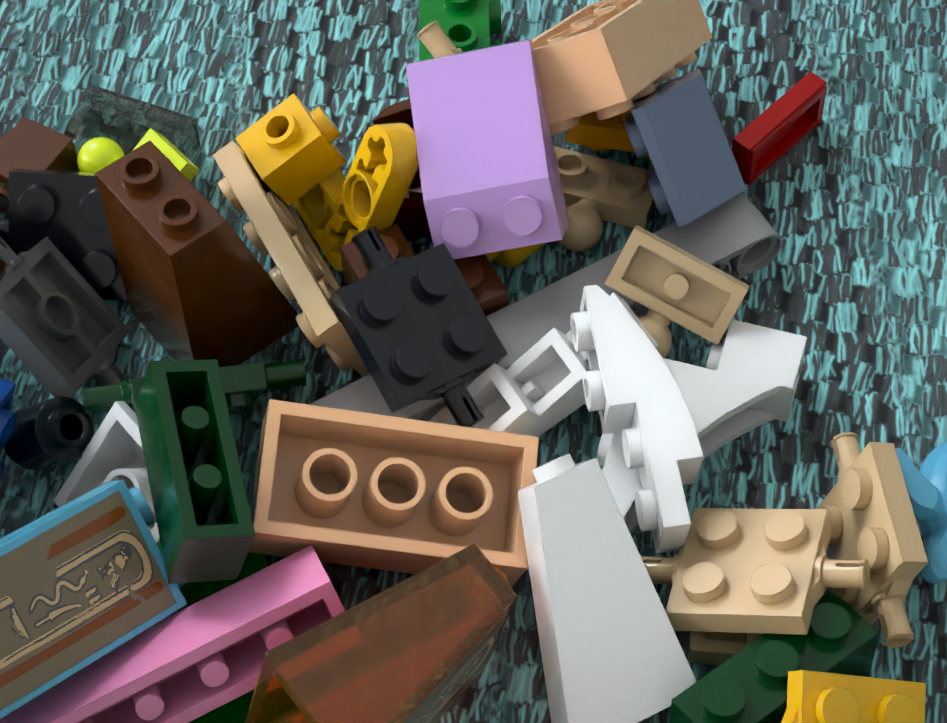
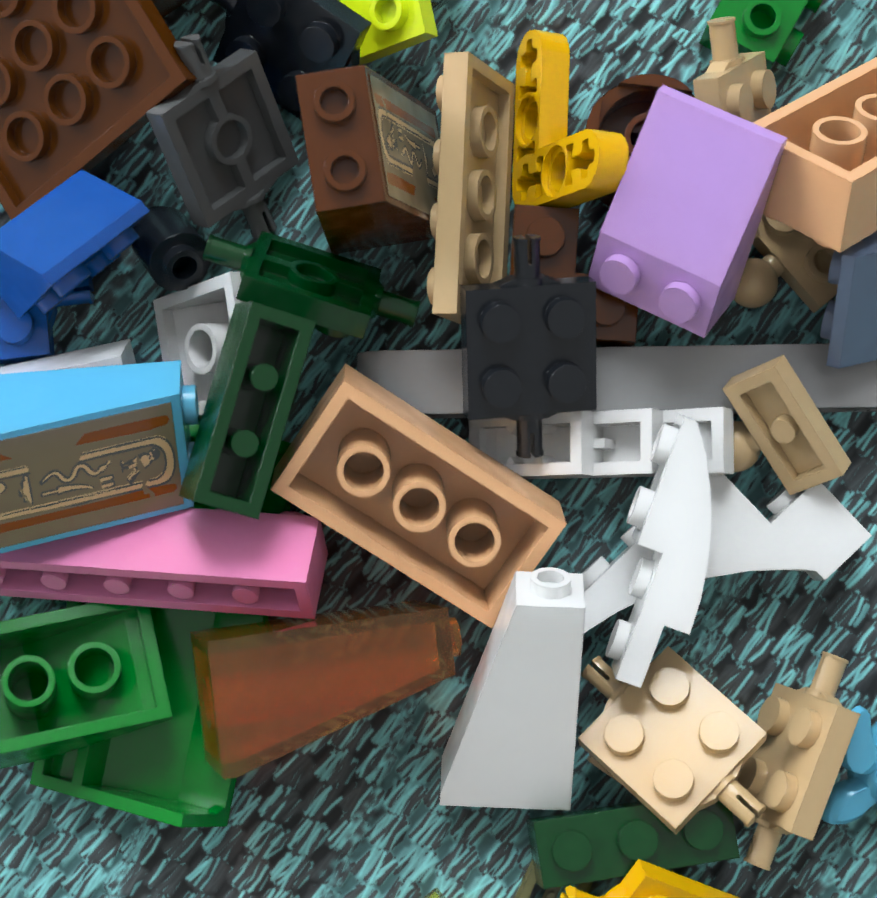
camera: 35 degrees right, 30 degrees up
yellow brick [235,93,347,206] -> none

